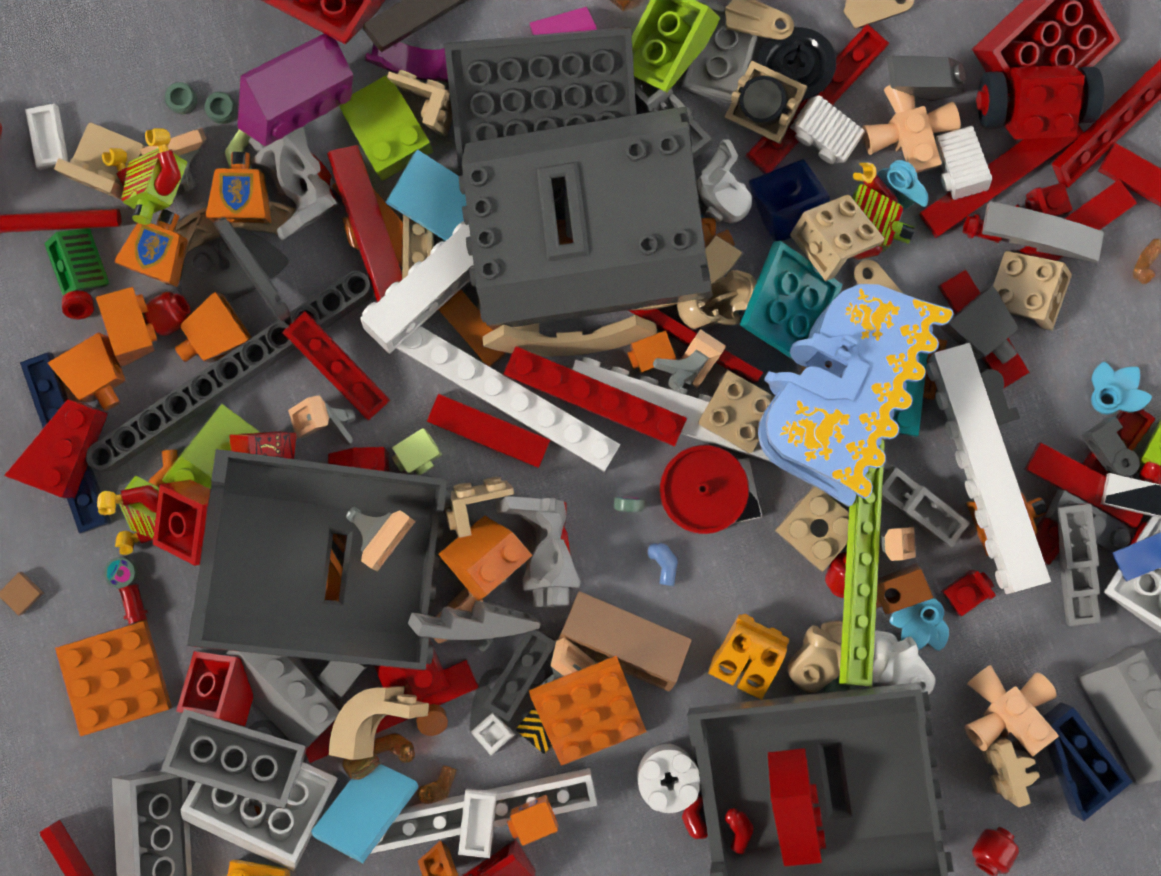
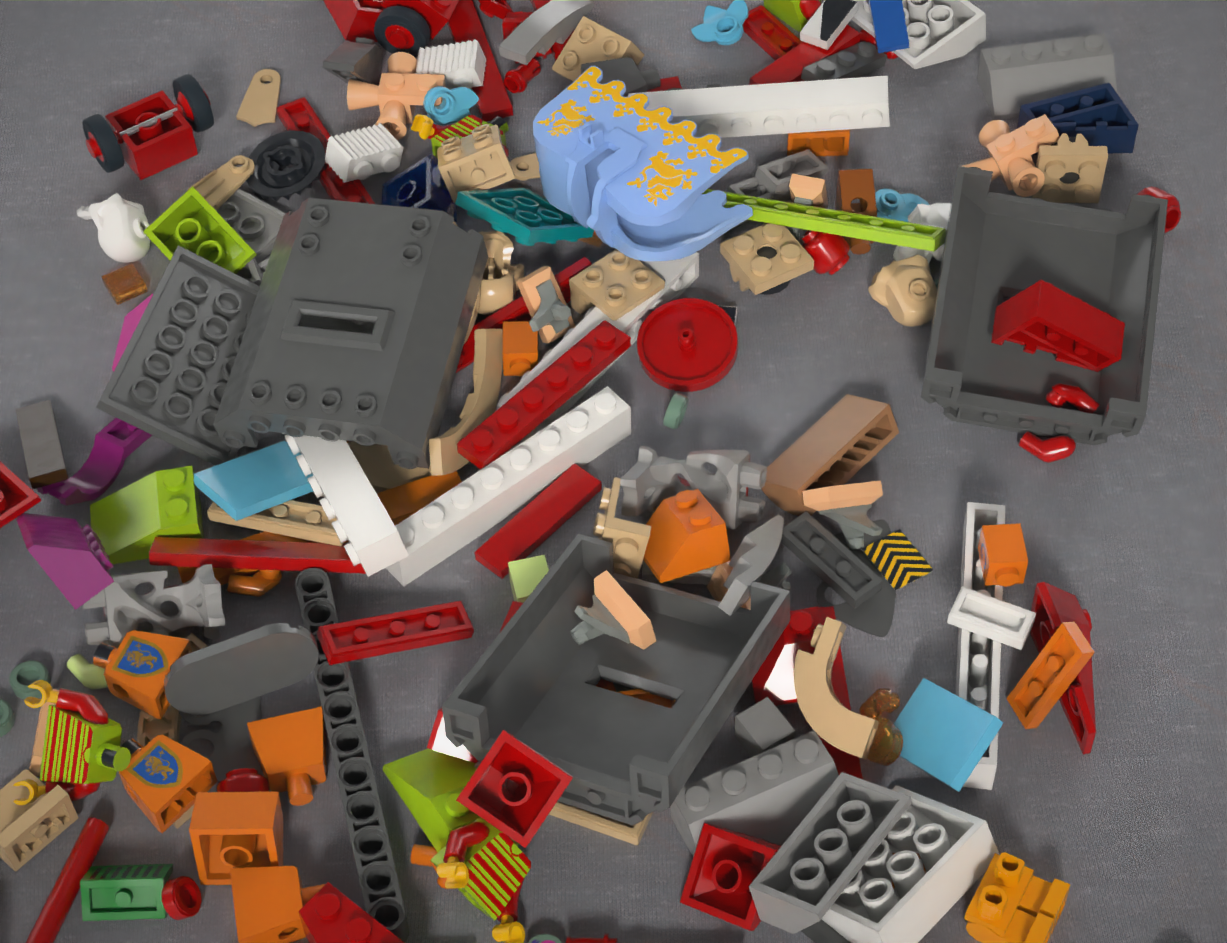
camera: 70 degrees left, 35 degrees down
light nougat piece [288,395,355,445] -> none
tan bracket [387,70,453,137] -> none
dark orange tile [416,704,448,736] -> none
clear orange arm [417,765,457,804] -> none
white tile [471,712,515,755] -> none
orange plate [529,656,647,766] -> none
white brick [637,744,701,813] -> none
medium blue arm [648,543,678,586] -> none
light orange hips [708,613,789,700] -> none
piece [725,61,808,144] -> none
red bracket [941,570,996,616] -> none
light grey slope [1058,503,1101,626] -> none
dark grey leg [1081,417,1140,476] -> none

